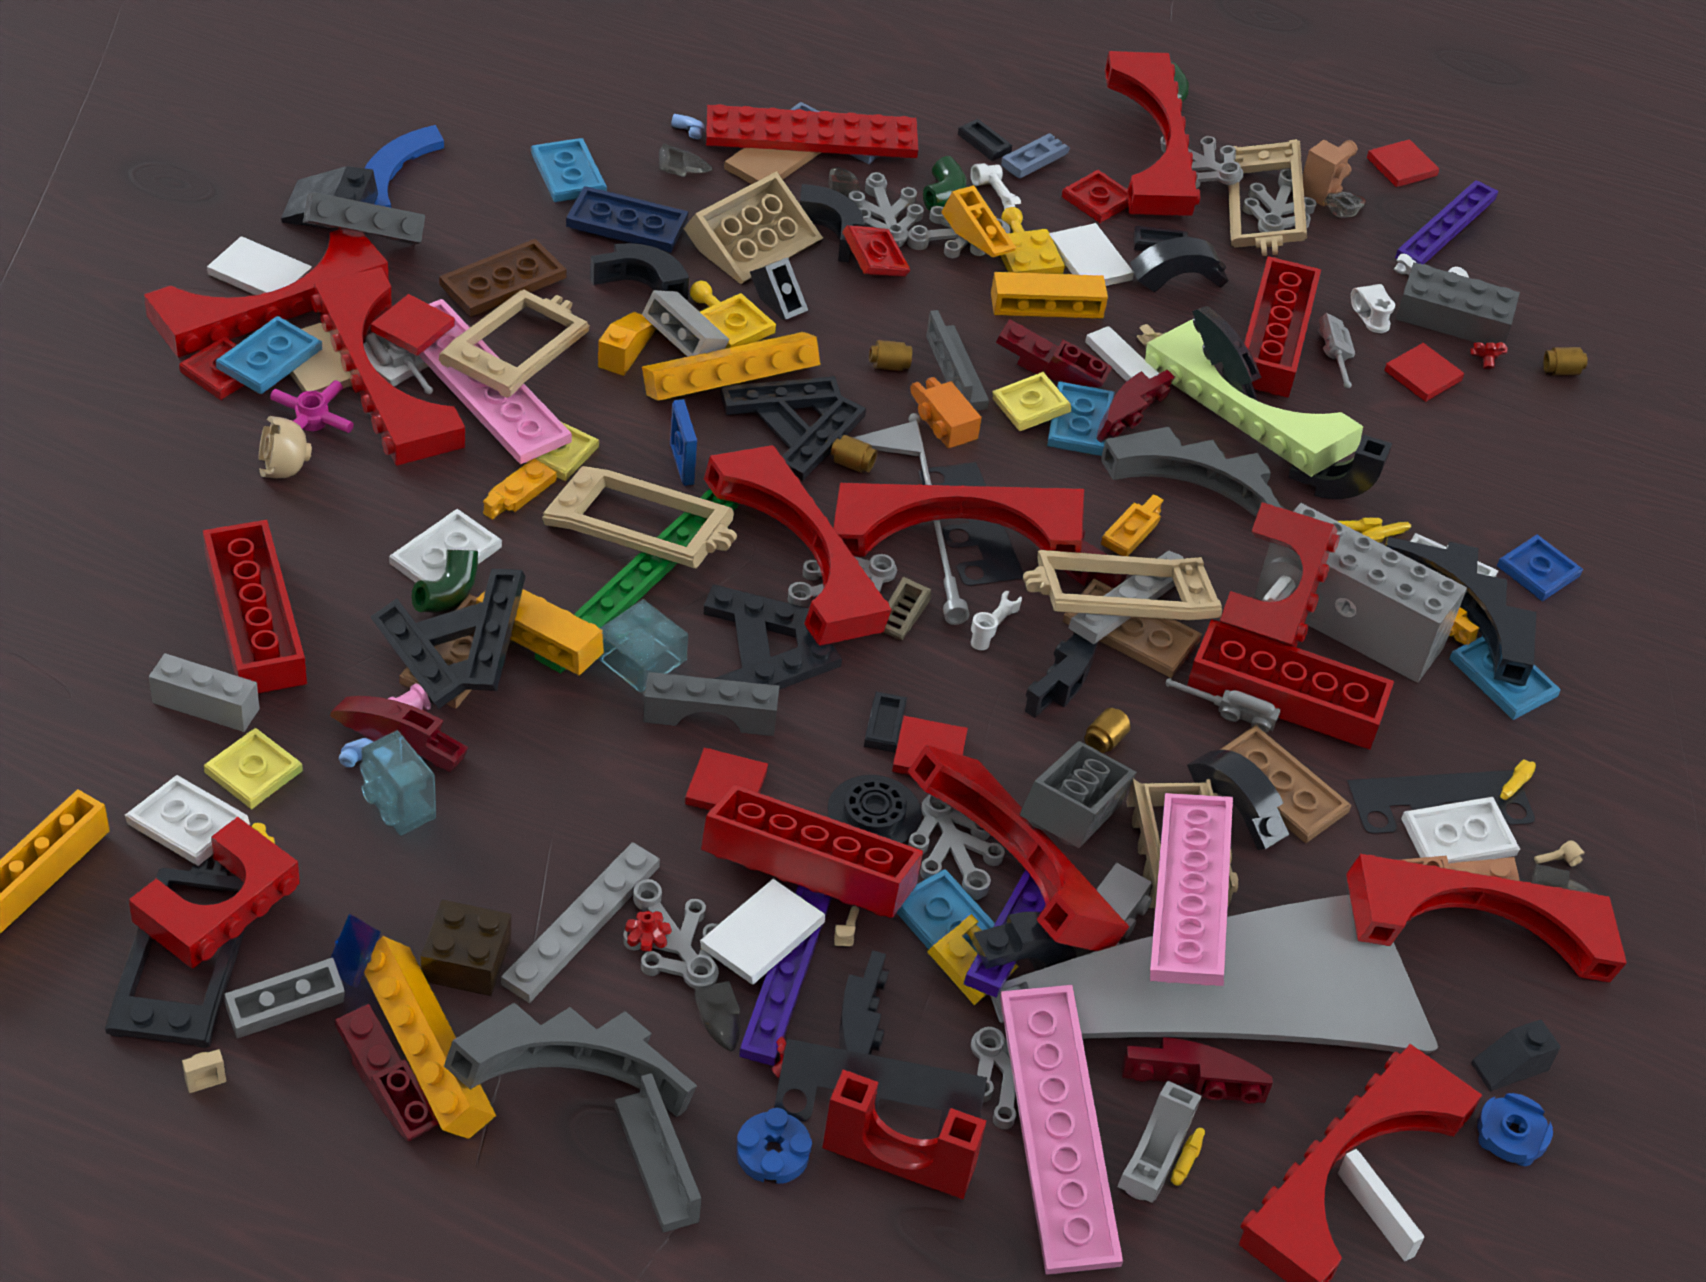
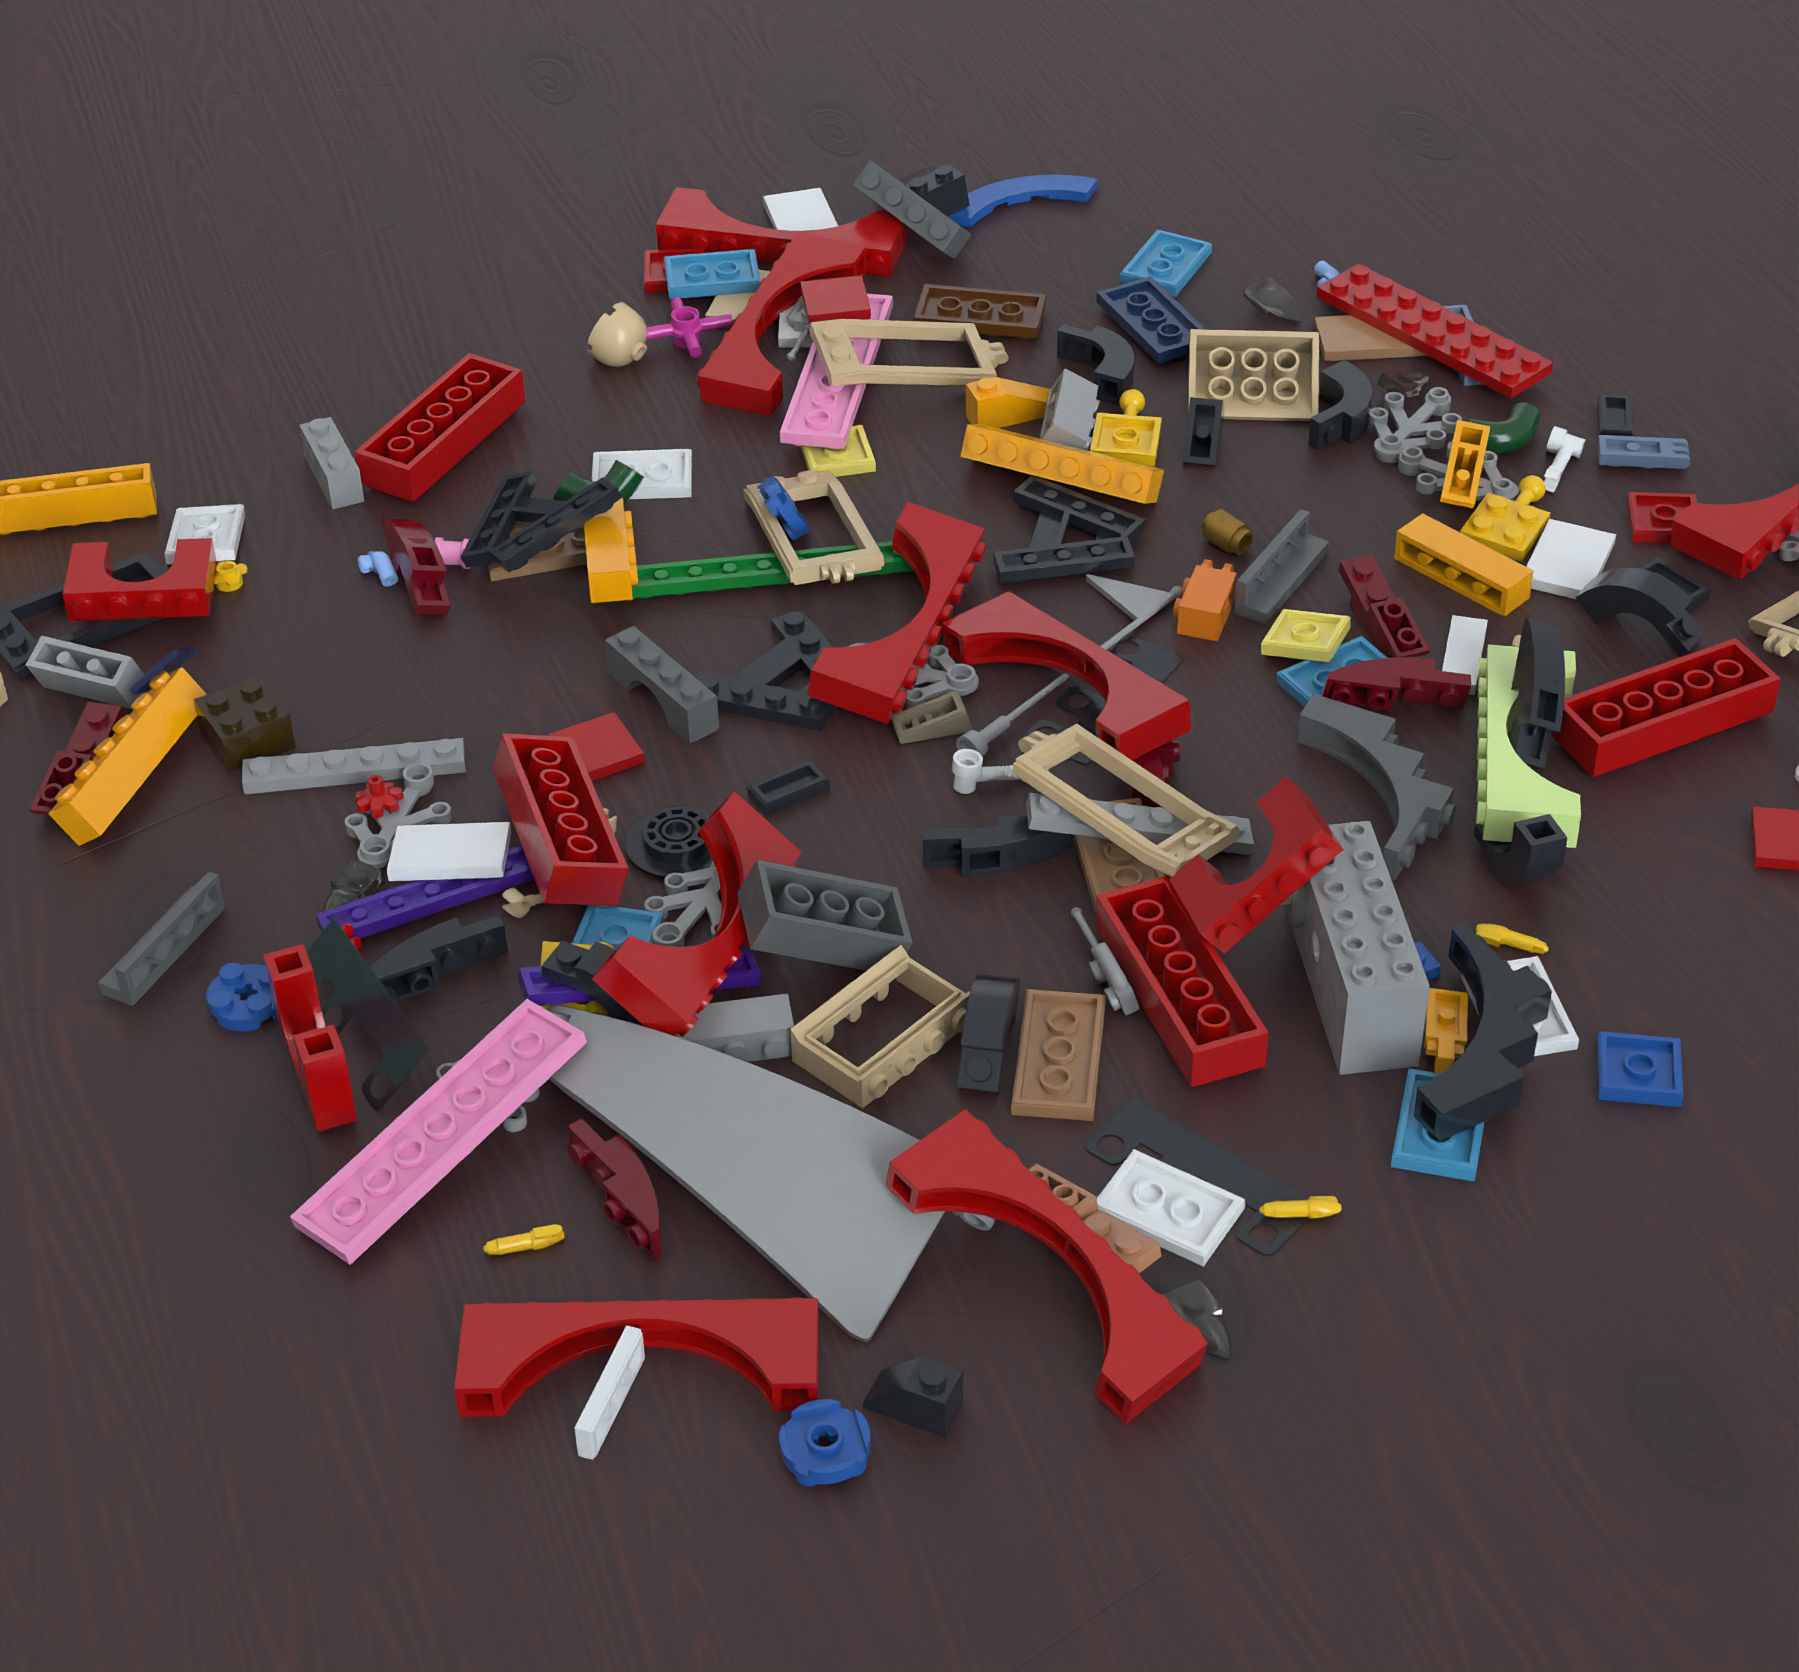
camera: 55 degrees right, 5 degrees down
light yellow tile [204,728,303,809] -> none
clear light blue brick [360,730,436,836] -> none
dark grey arch [444,1003,697,1117] -> none
light orange hinge [483,458,556,520] -> none
clear light blue brick [598,599,688,692] -> none
blue tile [670,399,697,486] -> none
pearl gold brick [831,435,877,473] -> none
red tile [842,225,911,277] -> none
red tile [892,716,968,775] -> none
pearl gold brick [1084,708,1131,753] -> none
light orange hinge [1101,494,1164,556] -> none
light grey arch [1117,1081,1202,1203] -> none
bright pink plate [1150,793,1233,986] -> none
light grey piece [1318,313,1355,389] -> none
yellow piece [1338,518,1382,533] -> none
tan hand [1534,841,1584,866] -> none
none -> blue plate [757,475,811,541]

